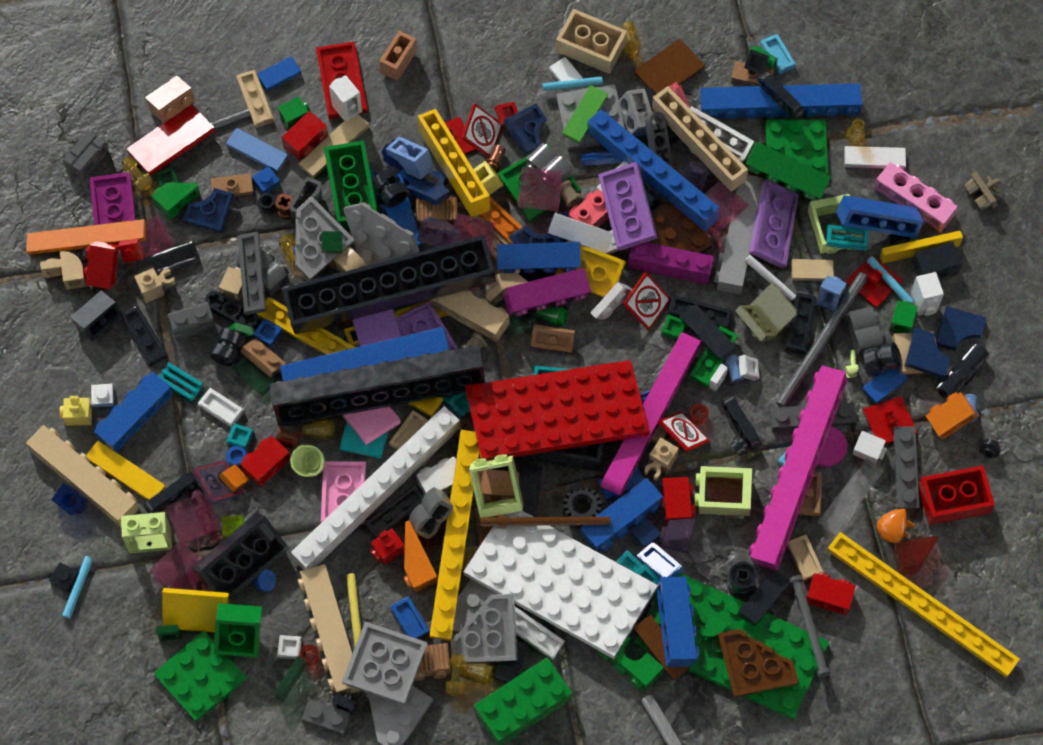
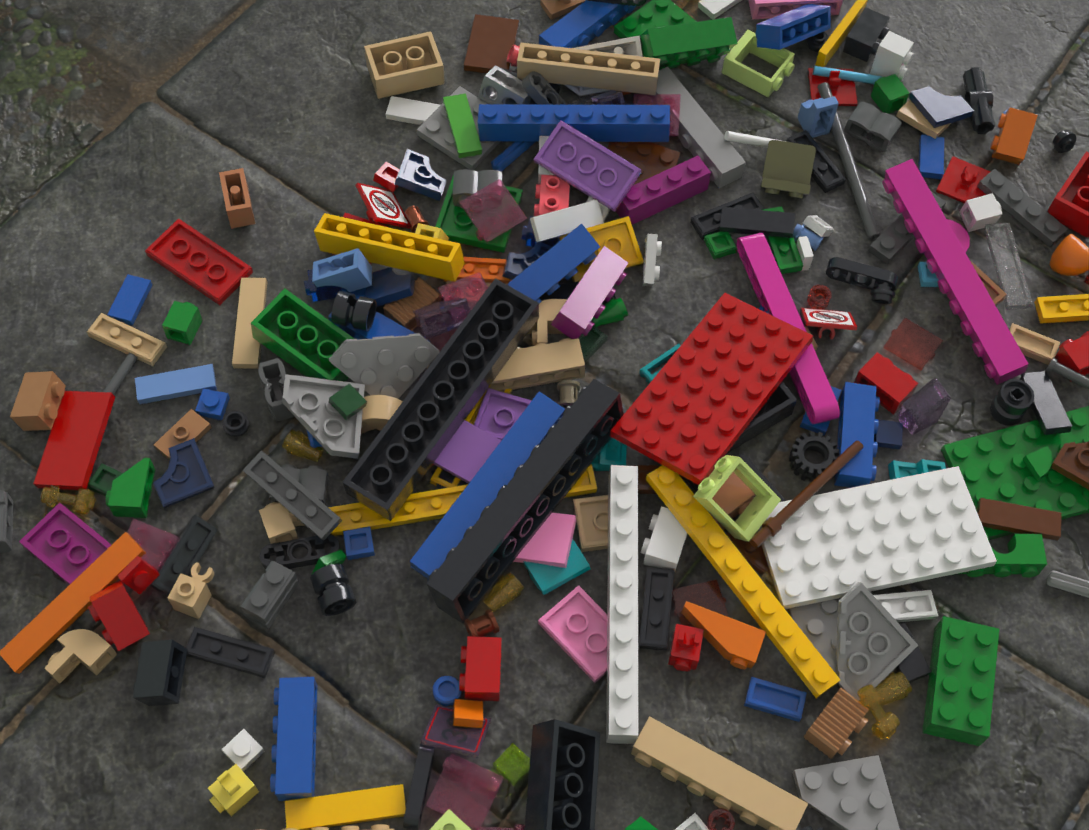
camera: 45 degrees left, 5 degrees down
teal tile [158,362,204,402] -> none
white tile [198,388,244,428] -> none
teal tile [226,423,254,451] -> none
clear green tile [233,356,277,397] -> none
medium nougat plate [241,338,286,377] -> none
blue tile [254,569,276,592] -> none
copper bush [275,194,293,219] -> none
red brick [281,111,328,161] -> none
yellowish green hair [290,445,325,477] -> none
white brick [329,75,362,122] -> none
light grey plate [342,622,428,706] -> none
light yellow bar [346,573,361,647] -> none
dark grey brick [409,487,453,539] -> none
medium nougat plate [531,324,575,353] -> none
medium azure bar [542,76,603,91] -> none
dark tan bush [555,180,582,207] -> none
clear yellow bar [621,21,640,59] -> none
piece [623,272,671,331] -> none
tile [637,542,683,577] -> none
tan brick [644,438,679,481] -> none
blue brick [656,577,699,667] -> none
yellowish green window [695,466,752,516] -> none
medium lavender tile [749,179,799,268] -> none
tan tile [791,259,834,281] -> none
teal tile [826,225,869,251] -> none
yellowish green hand [845,350,858,378] -> none
black wheel [864,342,902,375] -> none
dark blue tile [936,306,986,350] -> none

